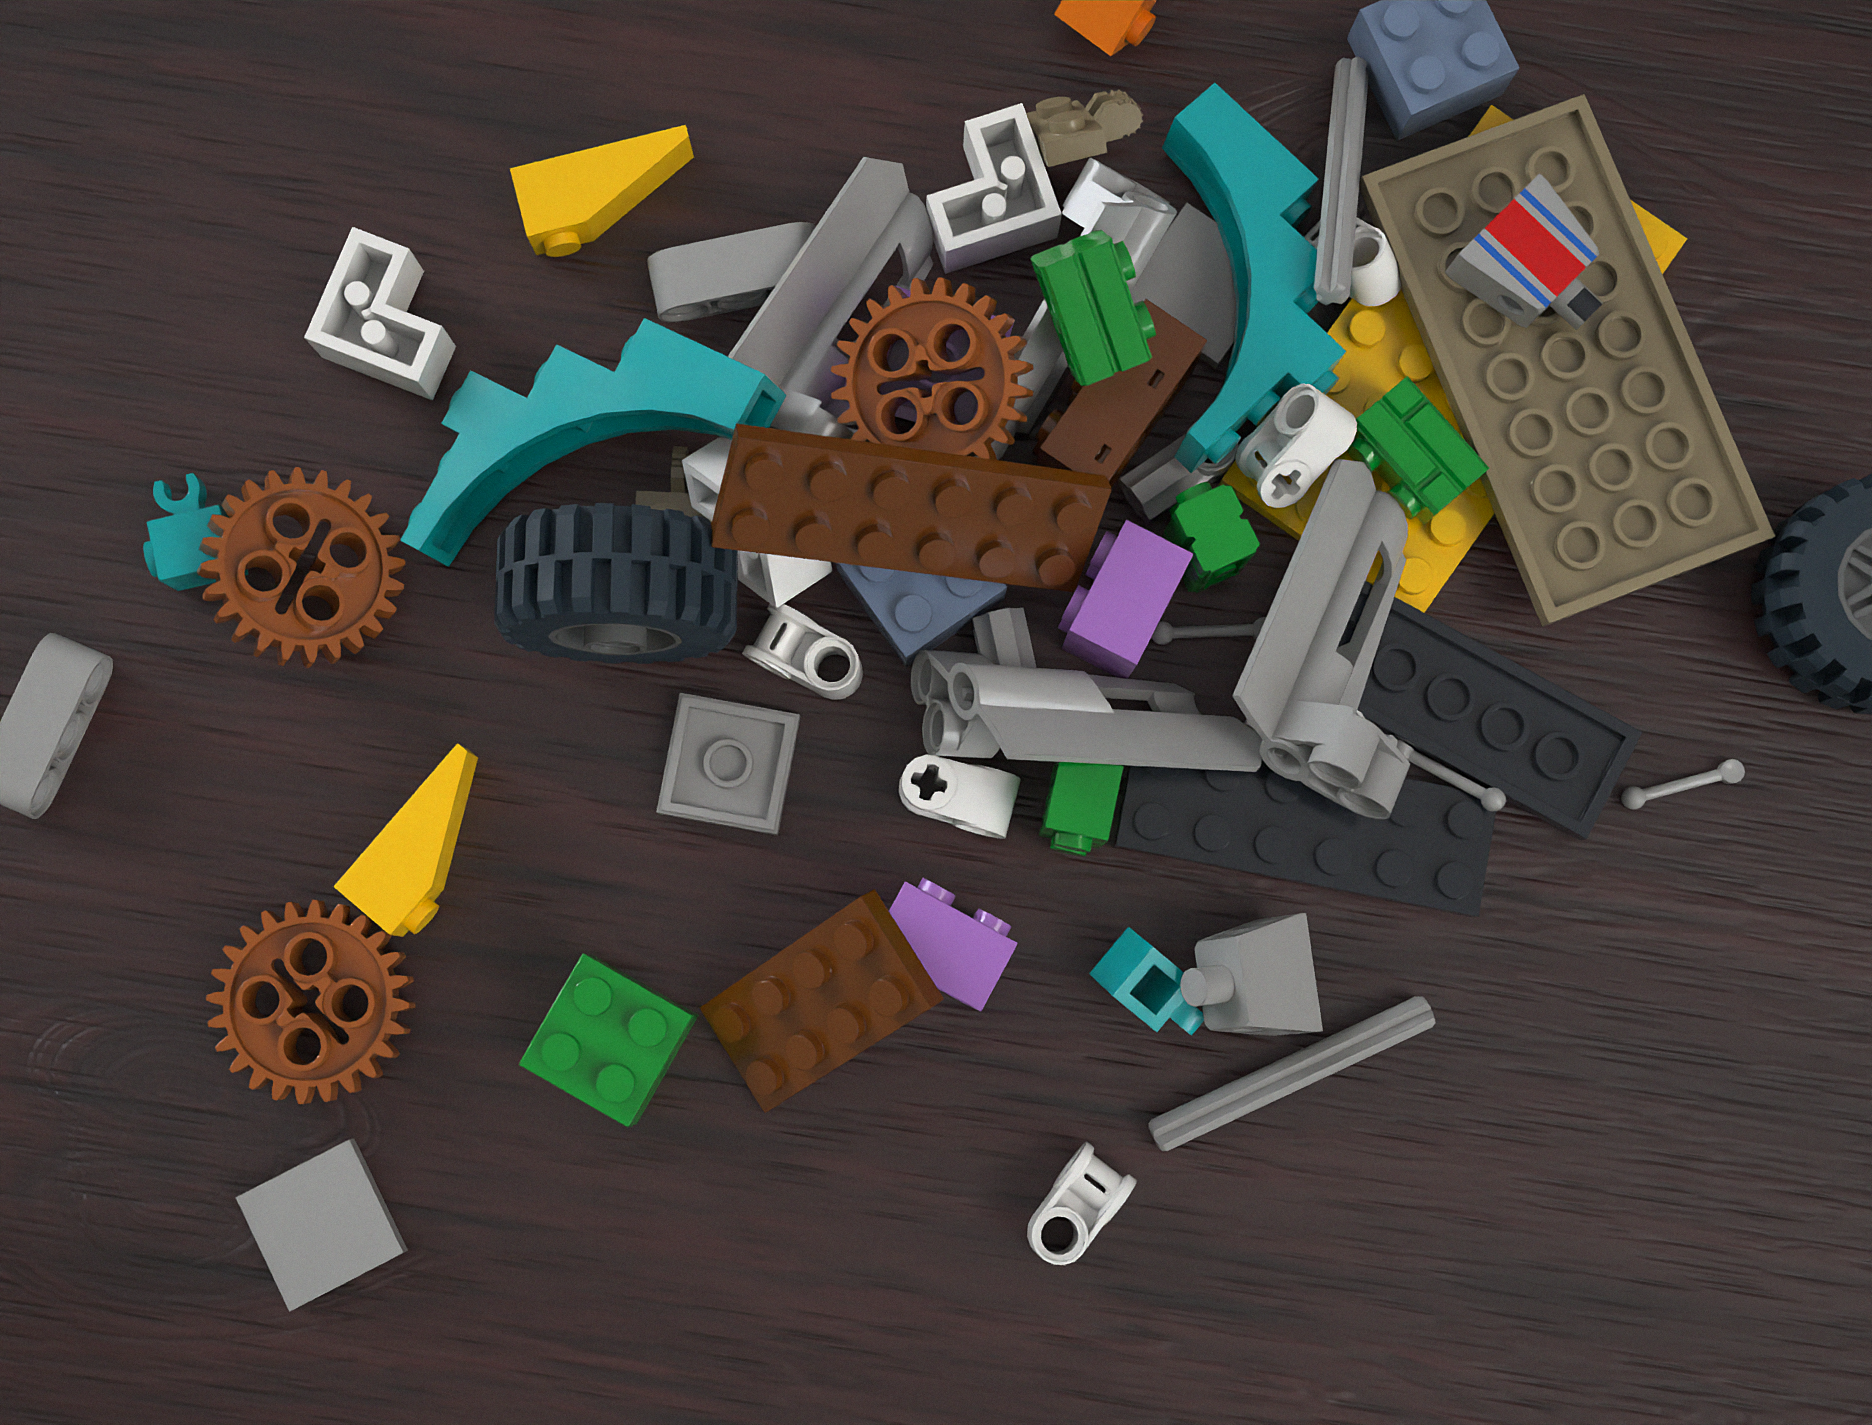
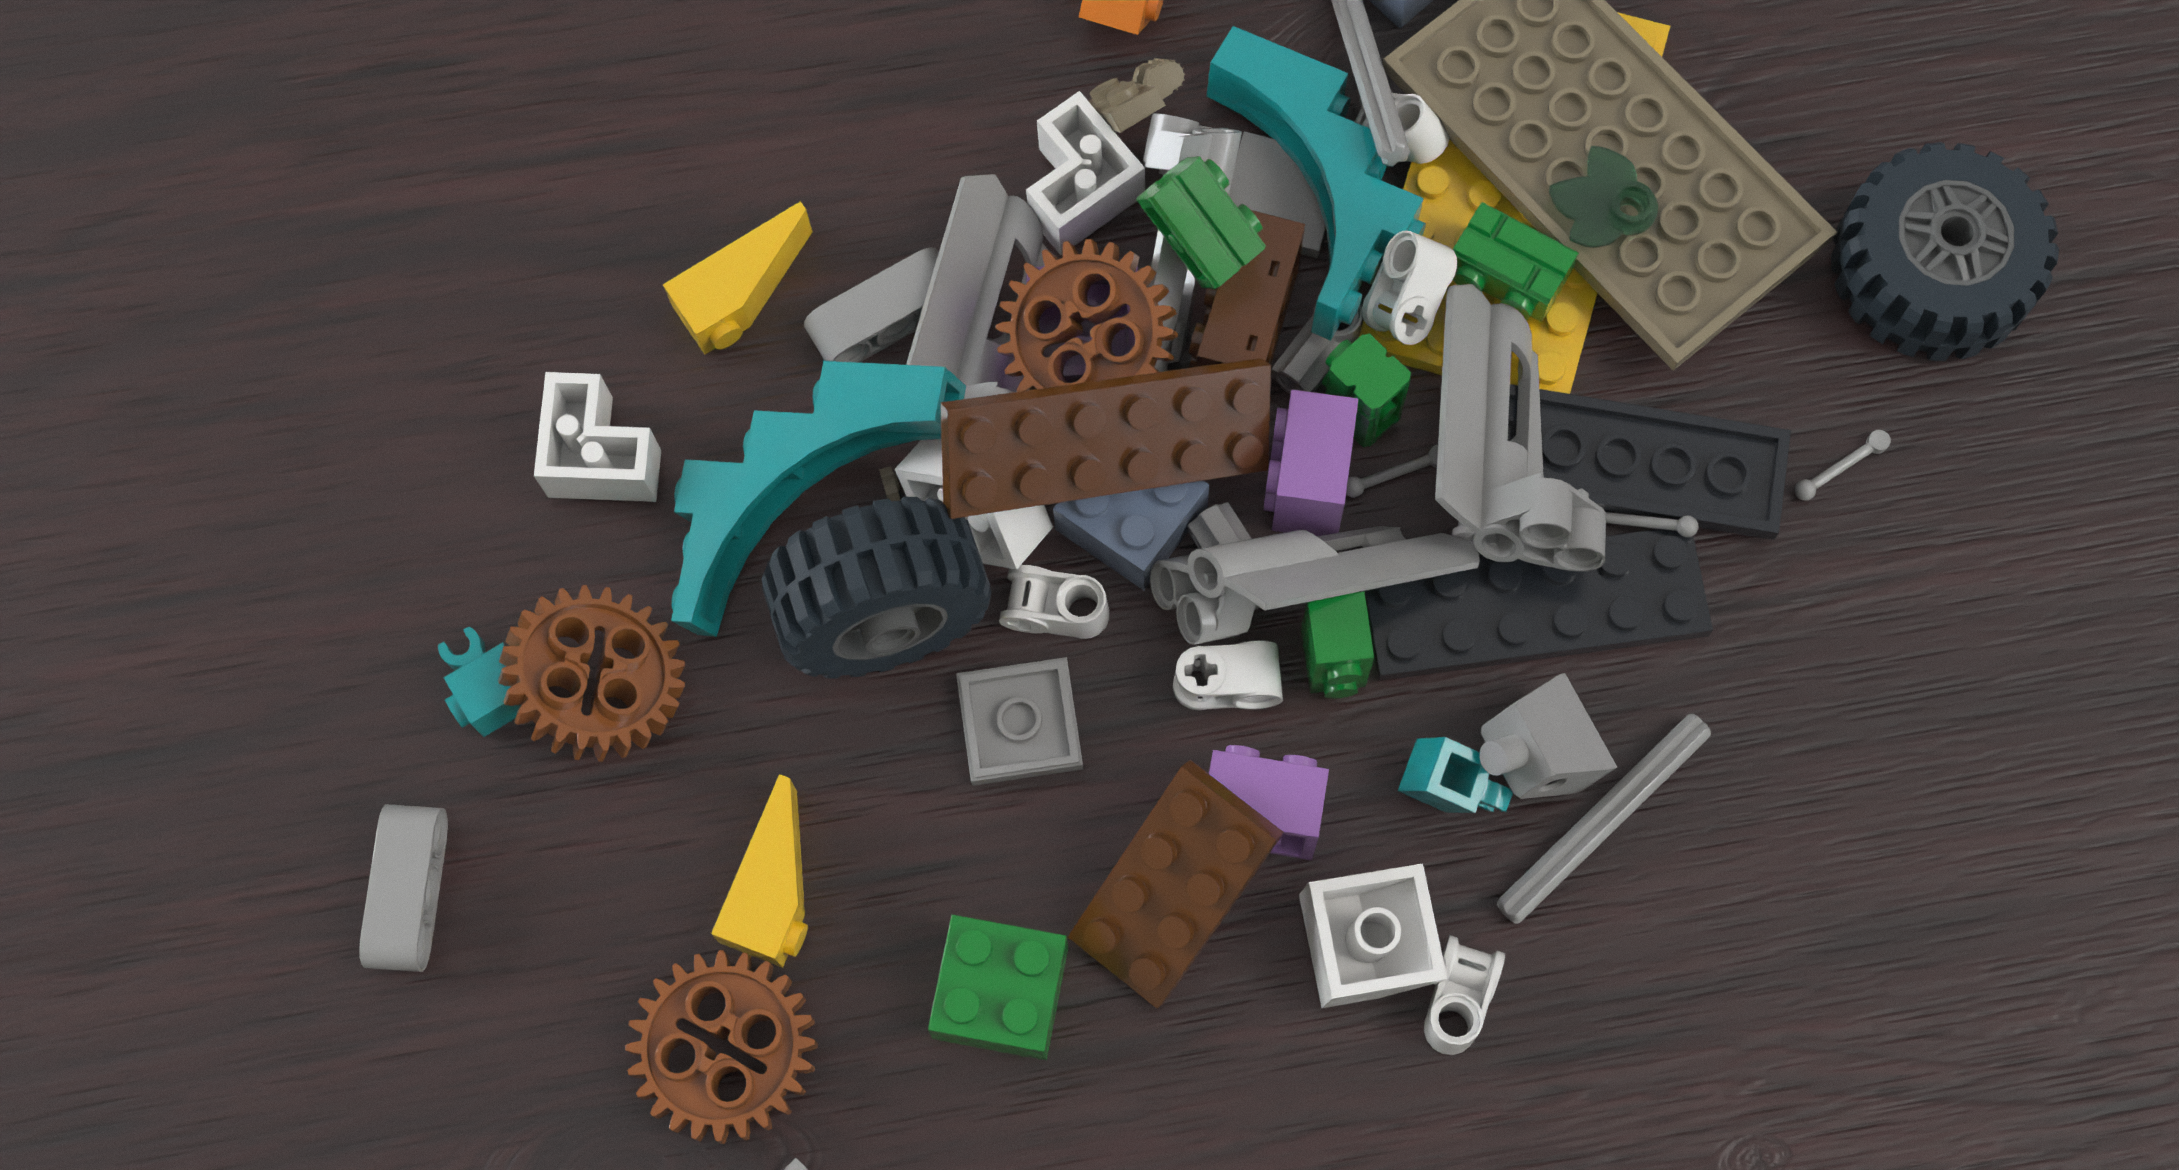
camera: 10 degrees left, 10 degrees down
torso [1445,173,1603,330] -> none
none -> white slope [1299,864,1447,1008]
none -> clear green plate [1549,146,1658,248]

